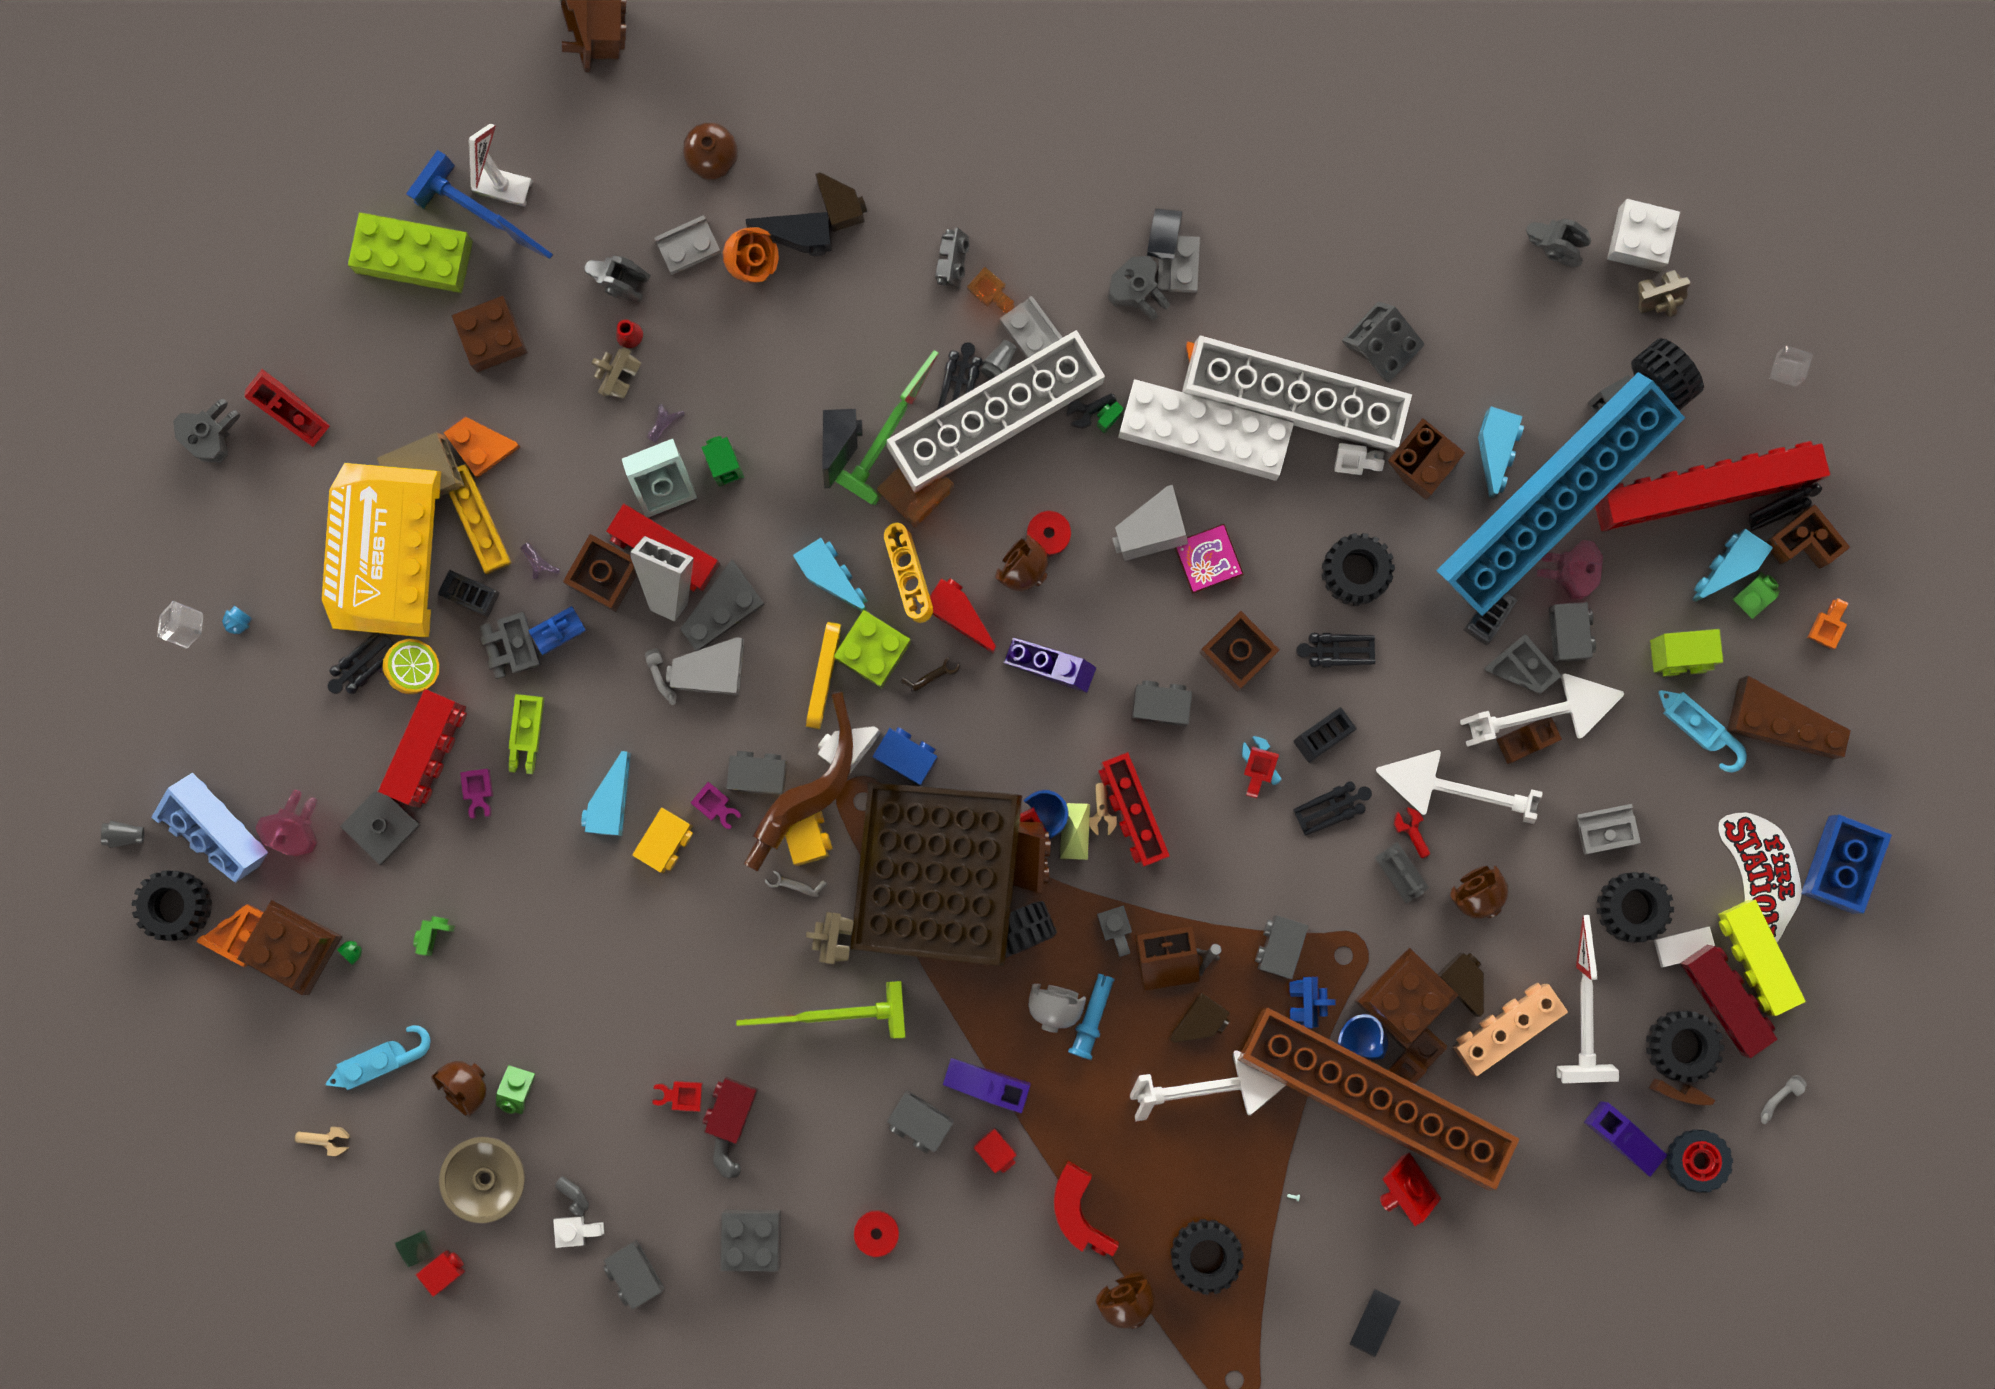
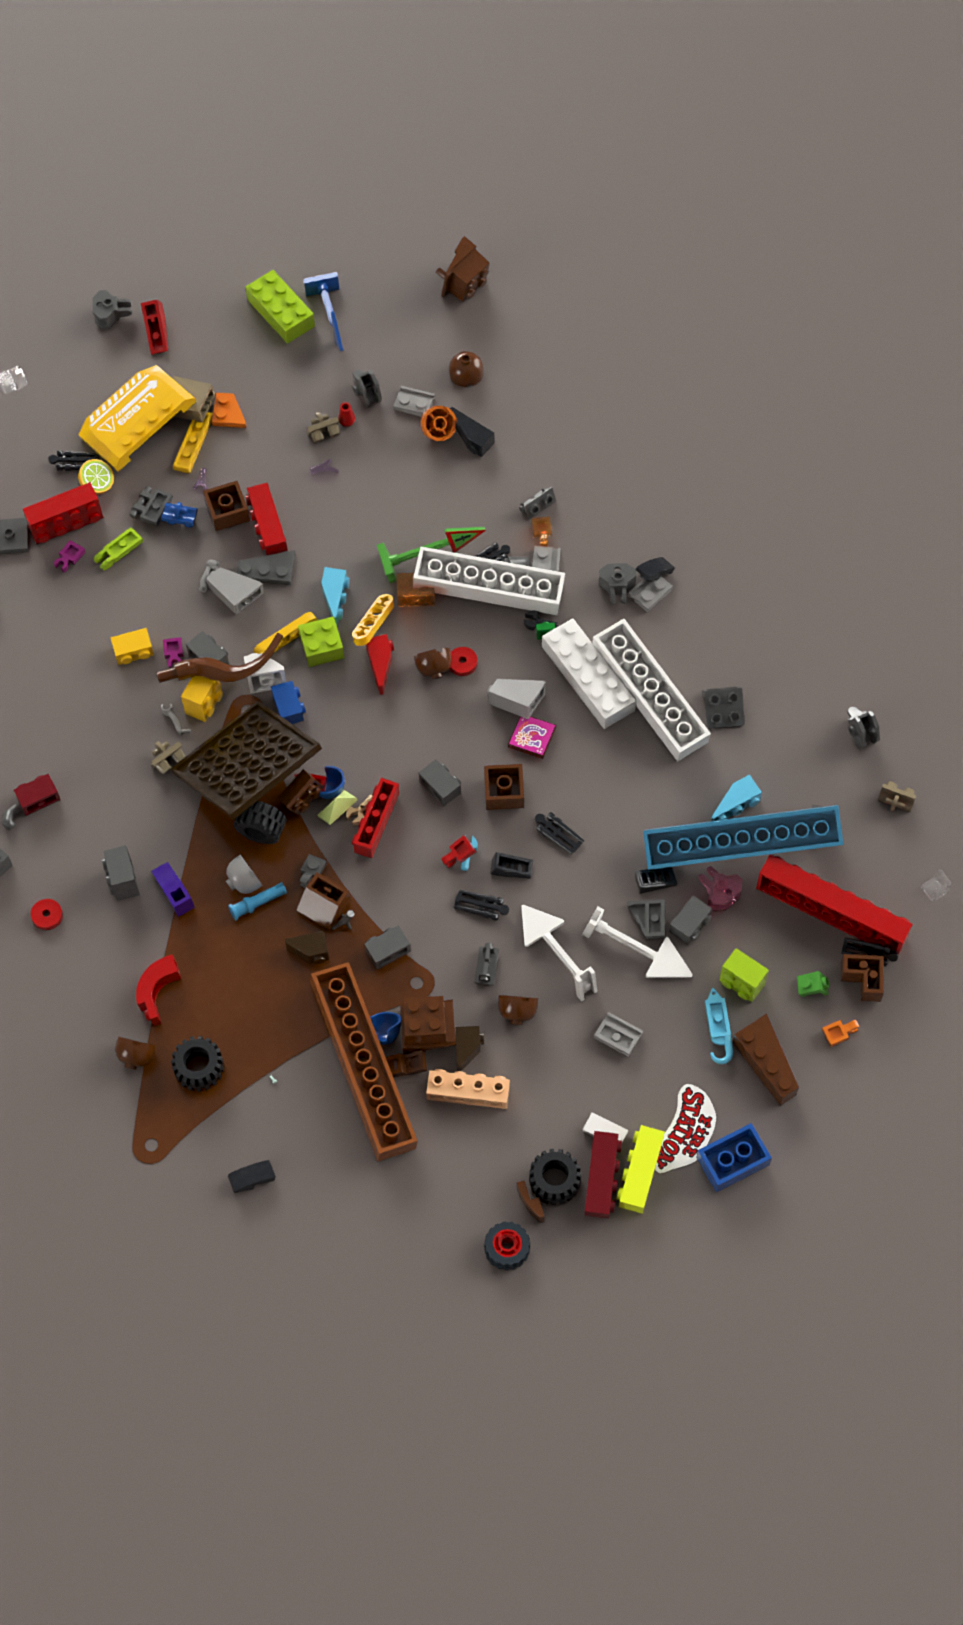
camera: 45 degrees right, 20 degrees down
dark azure plate [222,605,252,634] -> none
black slope [438,570,500,617] -> none
reddish brown brick [451,296,528,373] -> none
white piece [469,124,533,207] -> none
medium azure slope [581,751,631,836] -> none
light aqua slope [622,439,697,518] -> none
light grey slope [630,536,694,621] -> none
red plate [652,1081,703,1112] -> none
green brick [701,436,744,487] -> none
lime piece [736,981,905,1039] -> none
dark brown slope [815,172,867,232] -> none
black slope [822,409,863,488] -> none
dark brown piece [900,657,960,692] -> none
red brick [973,1127,1017,1174] -> none
dark purple slope [1004,637,1097,693] -> none
white piece [1130,1050,1286,1121] -> none
blue hips [1290,977,1336,1028] -> none
black tyre [1321,533,1395,606] -> none
white plate [1334,443,1385,475] -> none
red tile [1380,1152,1441,1226] -> none
reddish brown slope [1388,418,1466,500] -> none
red bar [1394,807,1430,859] -> none
reddish brown slope [1496,717,1562,764] -> none
white piece [1556,915,1619,1083] -> none
dark purple slope [1583,1101,1667,1177] -> none
black tyre [1596,872,1674,942] -> none
white brick [1607,199,1680,272] -> none
black tyre [1631,338,1704,410] -> none
medium azure slope [1692,529,1773,602] -> none
light grey piece [1761,1075,1807,1124] -> none

